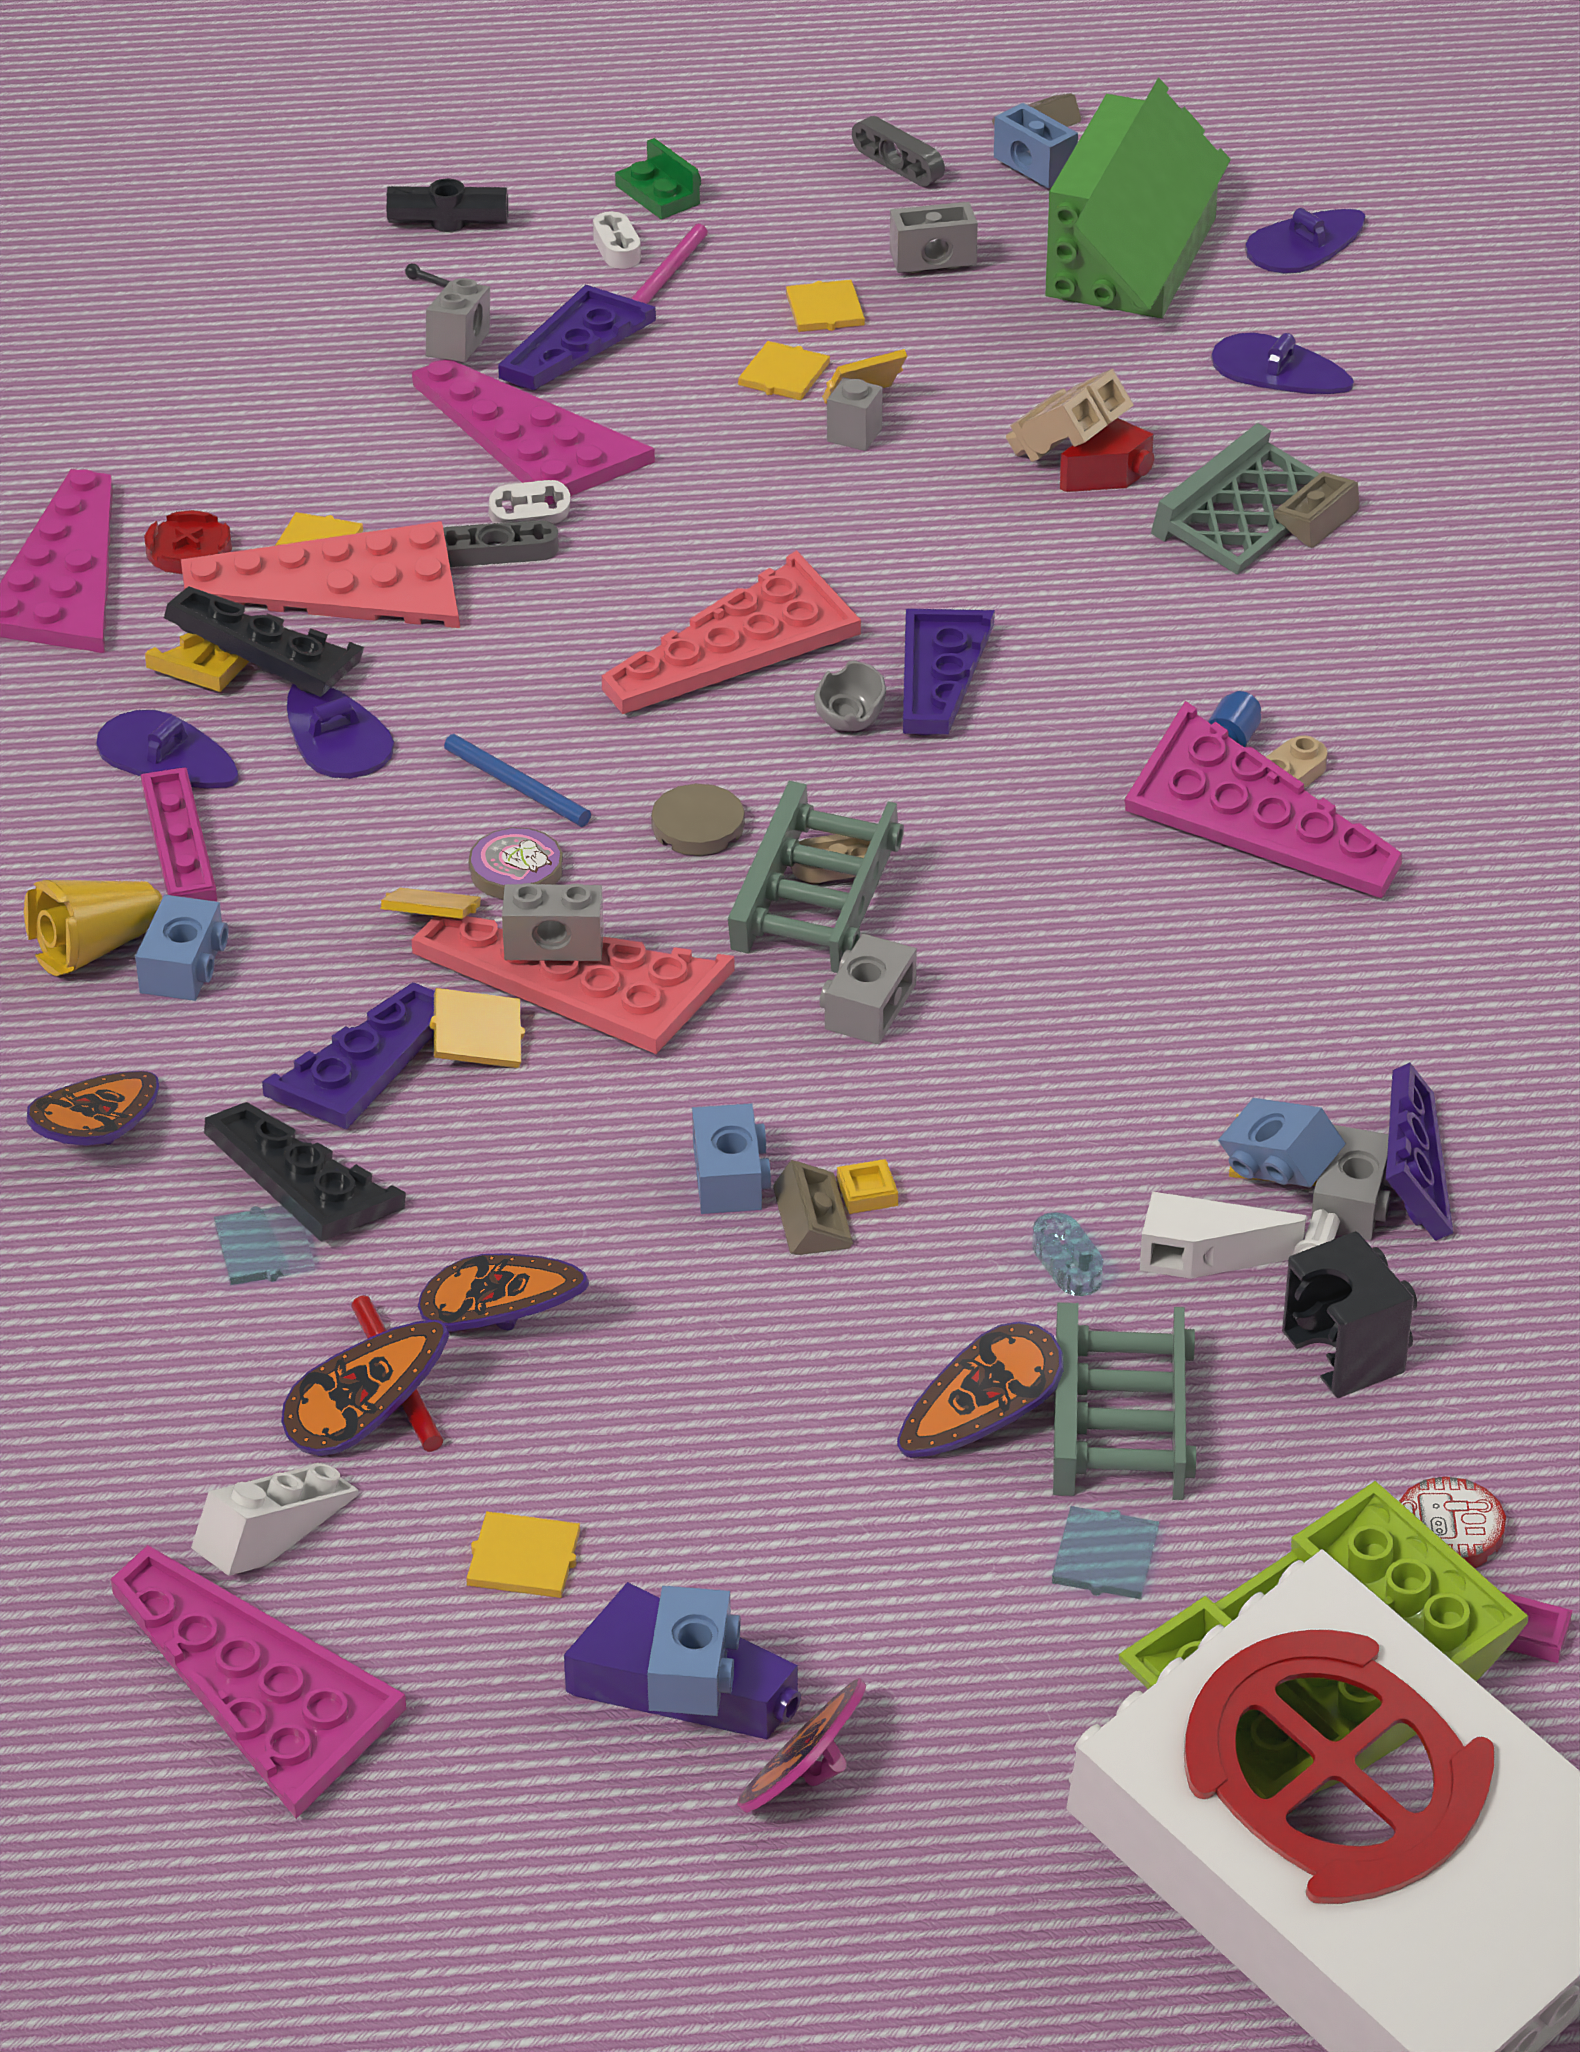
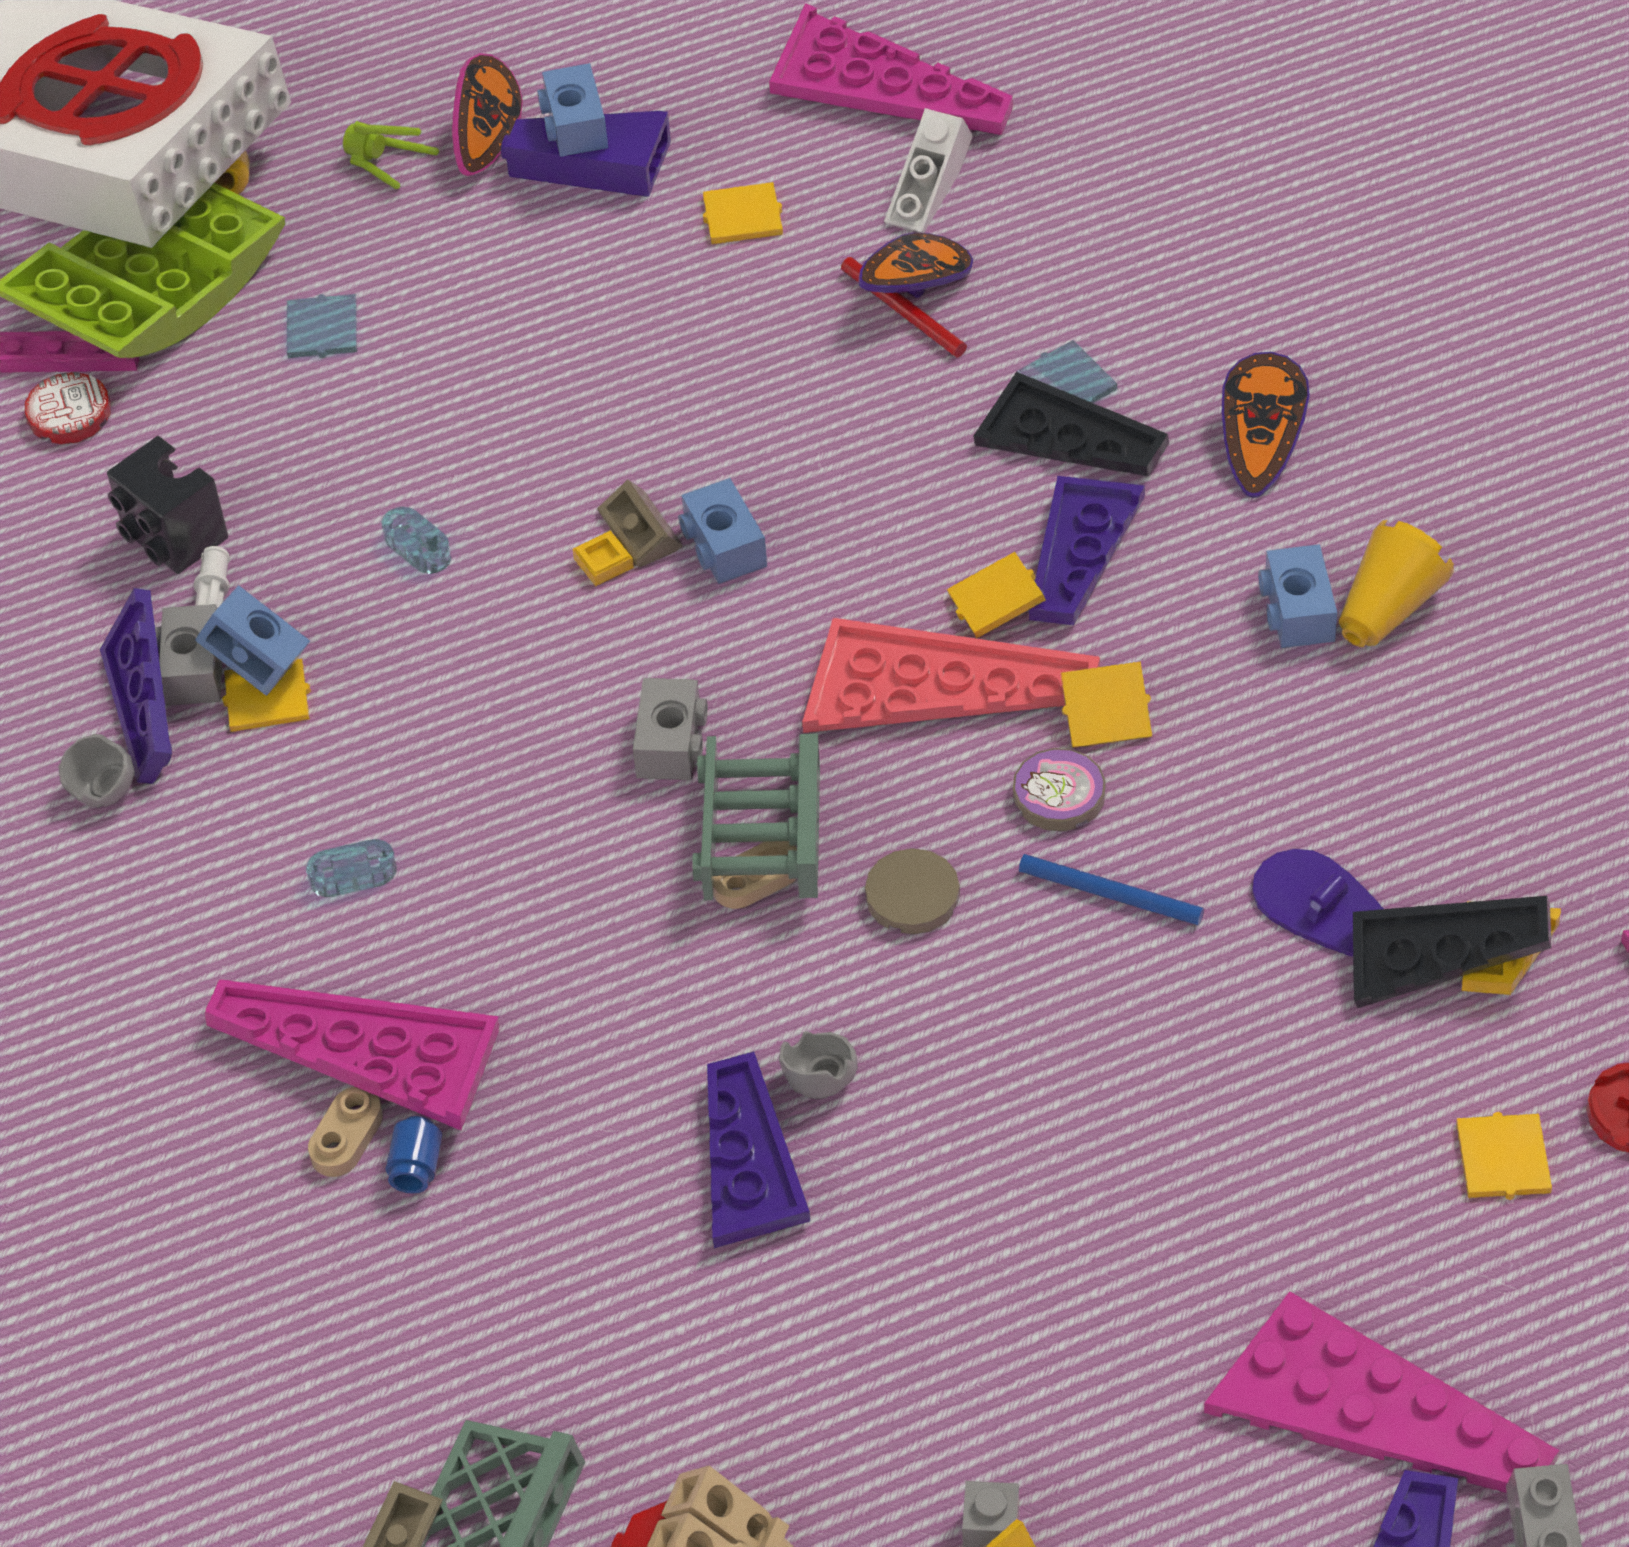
camera: 165 degrees right, 10 degrees up
dark purple shield [96,710,239,789] -> none
dark pink tile [140,767,217,902] -> none
coral wing [181,521,460,628] -> none
shield [418,1253,589,1331] -> none
dark grey beam [443,520,559,567] -> none
white beam [488,480,570,524] -> none
light grey brick [502,883,604,961] -> none
coral wing [601,550,861,714] -> none
shield [897,1321,1064,1458] -> none
sand green fence [1053,1302,1196,1500] -> none
white slope [1140,1191,1306,1279] -> none
none -> light grey hair [58,734,135,808]
none -> clear light blue beam [306,839,397,897]
none -> lime plant [342,121,439,189]

